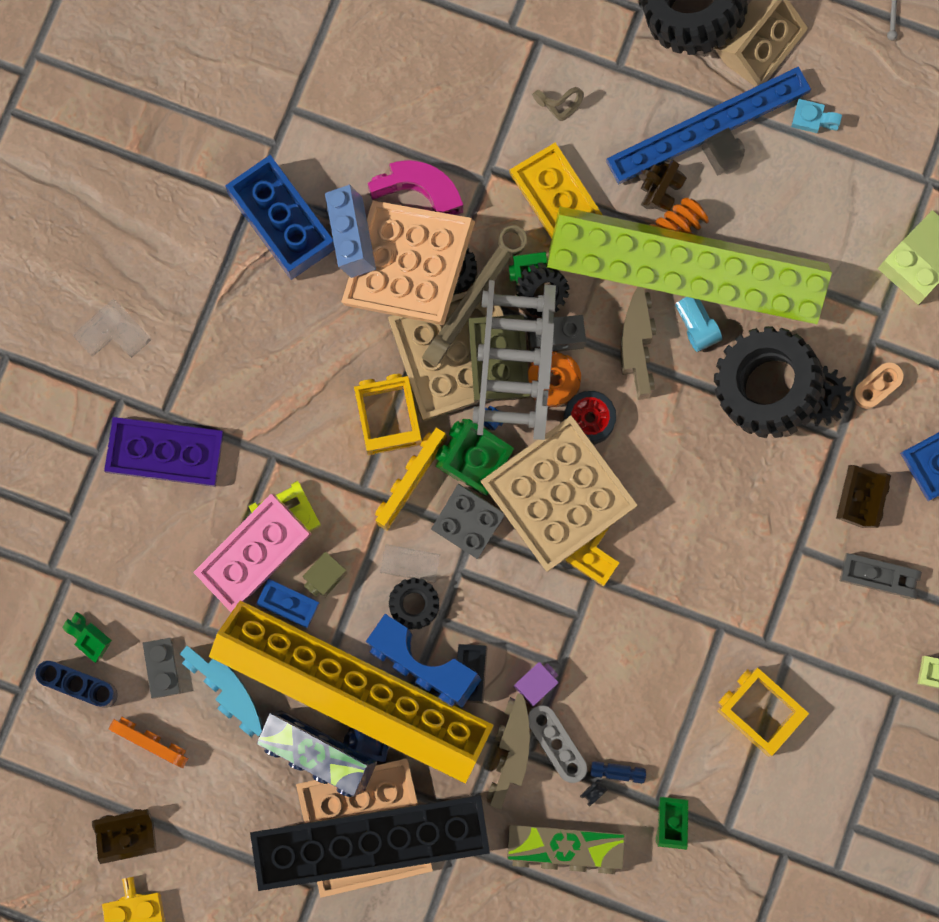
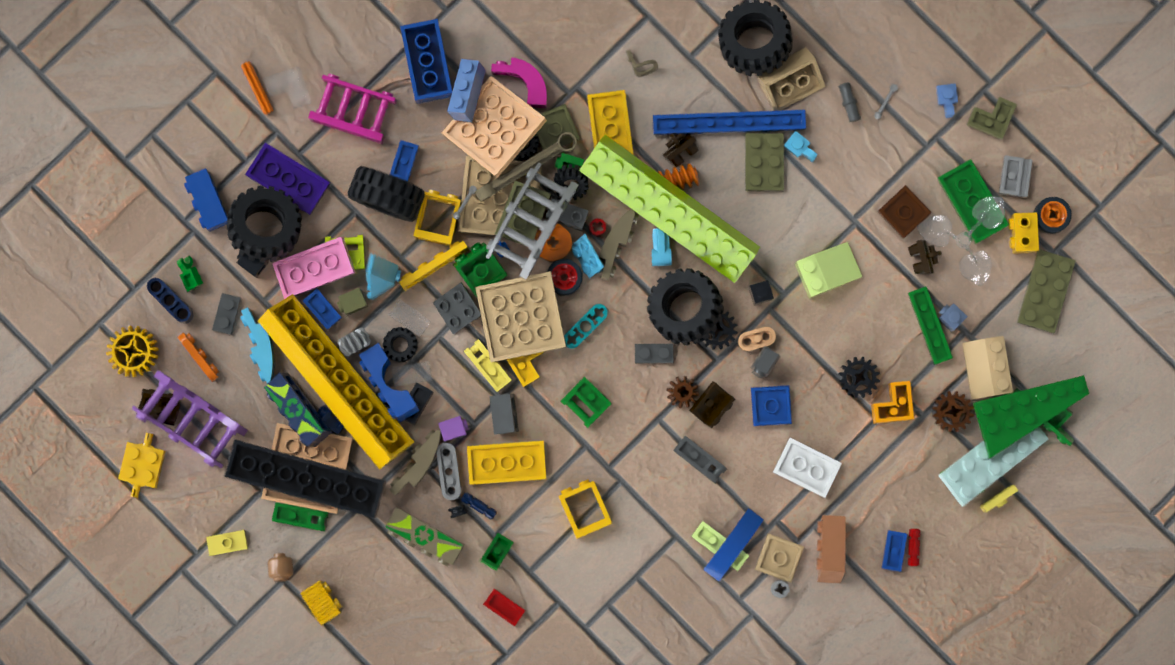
camera: 25 degrees right, 5 degrees up
clear smoke brick [702,127,745,176] -> none
none -> yellow gear [106,325,159,377]
none -> medium lavender fence [131,370,248,468]
none -> blue brick [184,168,228,232]
none -> black tyre [227,186,302,263]
none -> black brick [236,254,268,278]
none -> orange axle [241,61,273,115]
none -> green plate [272,502,329,531]
none -> dark pink fence [308,74,397,144]
none -> light grey gear [338,328,371,356]
none -> black tyre [347,166,425,222]
none -> medium azure wedge [366,254,402,300]
none -> blue plate [390,140,419,182]
none -> clear tile [391,361,433,387]
none -> light grey hinge [453,186,477,220]
none -> light yellow plate [464,339,512,392]
none -> yellow plate [467,441,546,485]
none -> red tile [483,589,526,627]
none -> dark grey hinge [489,393,519,435]
none -> olive plate [537,104,580,150]
none -> green plate [560,377,612,428]
none -> teal beam [564,304,608,349]
none -> medium azure hinge [572,234,604,278]
none -> red bush [589,218,606,236]
none -> dark grey plate [635,344,673,364]
none -> reddish brown gear [666,376,699,409]
none -> olive plate [745,133,784,191]
none -> black brick [748,280,774,306]
none -> dark grey brick [751,346,780,378]
none -> dark grey pin [838,83,861,123]

